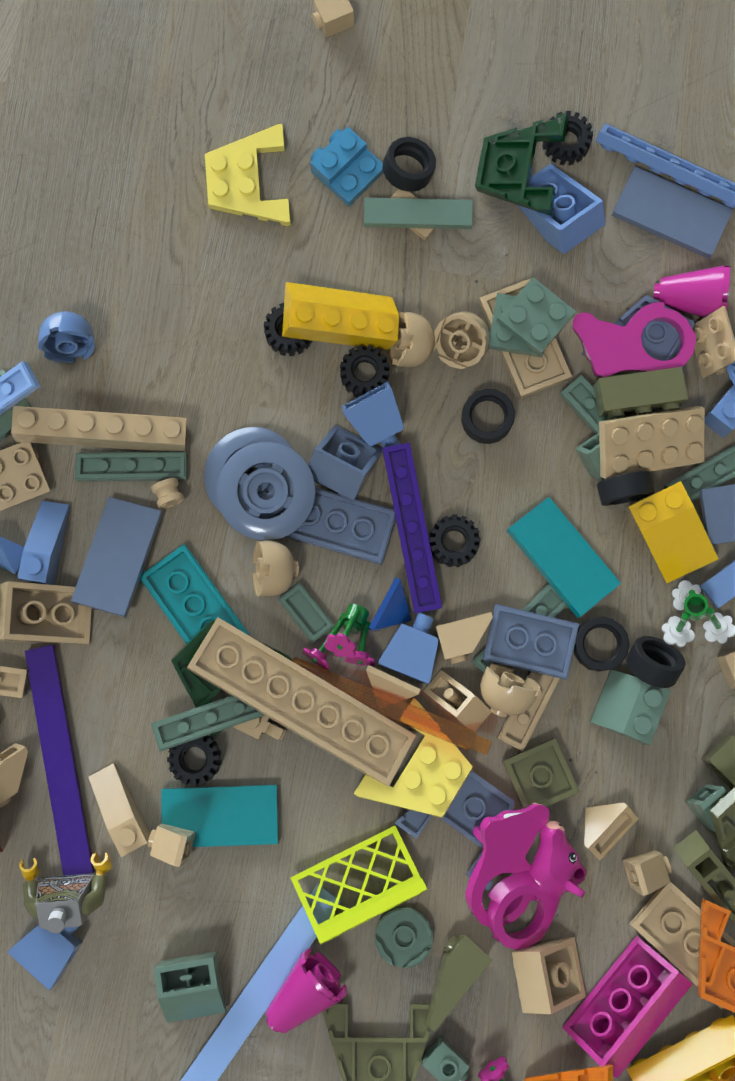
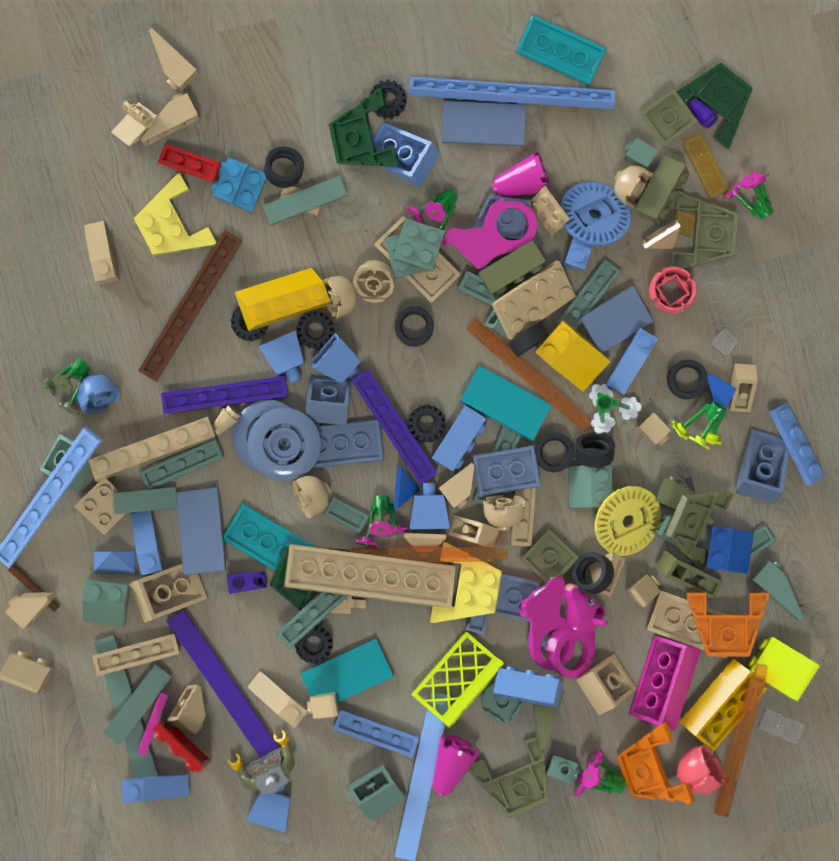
camera: 30 degrees left, 5 degrees up
tan wheel [151,478,185,509] -> none
none -> plant [39,358,90,415]
none -> tan slope [84,220,119,285]
none -> tan hinge [111,100,158,147]
none -> sand green tile [112,487,177,515]
none -> reddish brown plate [138,230,243,382]
none -> tan slope [141,93,200,147]
none -> red plate [158,144,222,184]
none -> dark purple plate [161,376,288,414]
none -> tan cone [212,405,241,436]
none -> dark purple leg [227,571,267,594]
none -> medium blue torso [259,331,305,384]
none -> medium blue plate [333,709,419,758]
none -> plant [407,189,458,246]
none -> medium blue brick [432,405,487,472]
none -> clear orange piece [466,319,591,430]
none -> medium blue brick [493,666,564,709]
none -> black tyre [572,552,614,594]
none -> light yellow piece [595,486,661,556]

